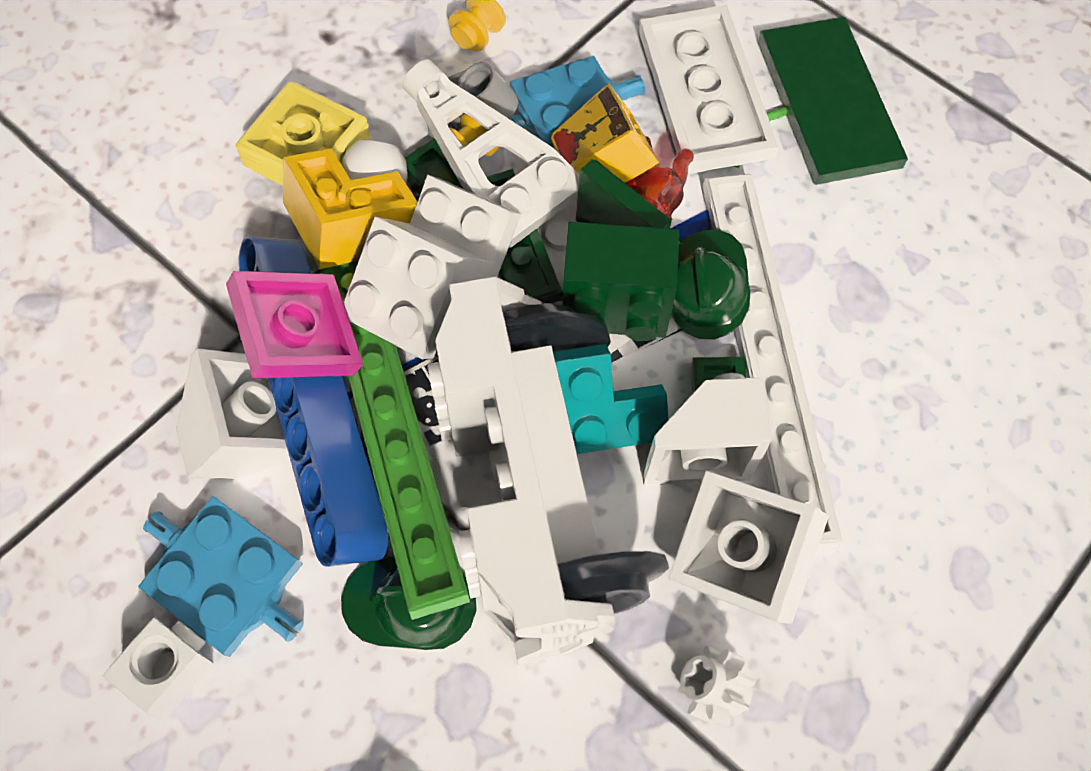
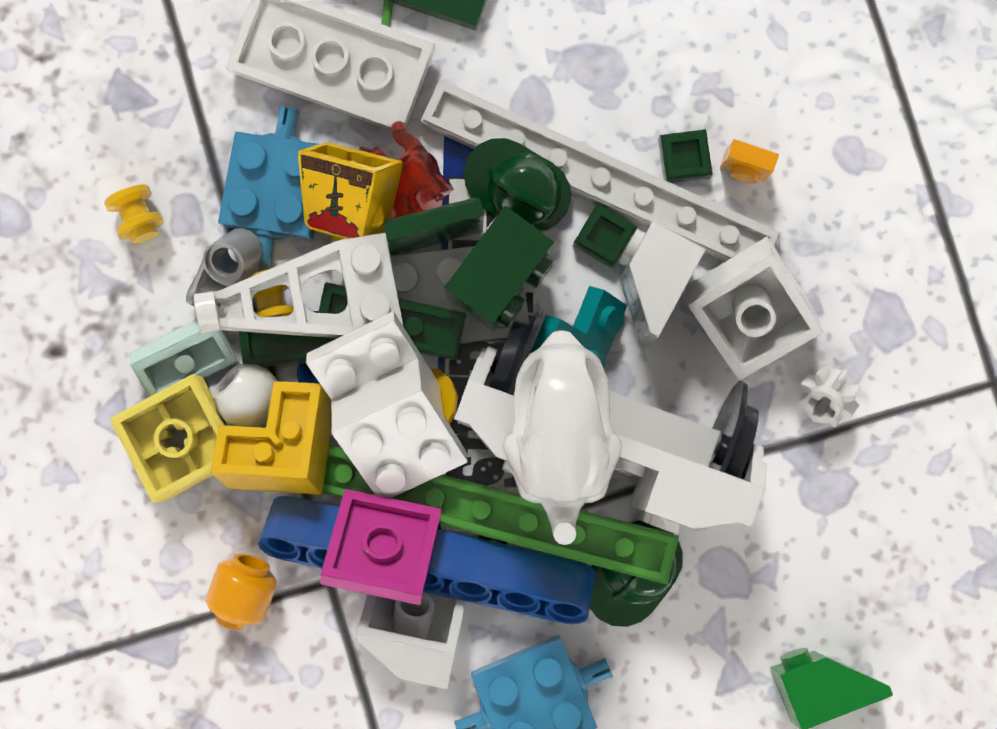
camera: 60 degrees left, 20 degrees up
none -> light aqua slope [130,320,239,397]
none -> light orange head [205,553,277,630]
none -> white piece [503,330,622,545]
none -> dark green tile [658,129,713,183]
none -> light orange plate [720,139,779,184]

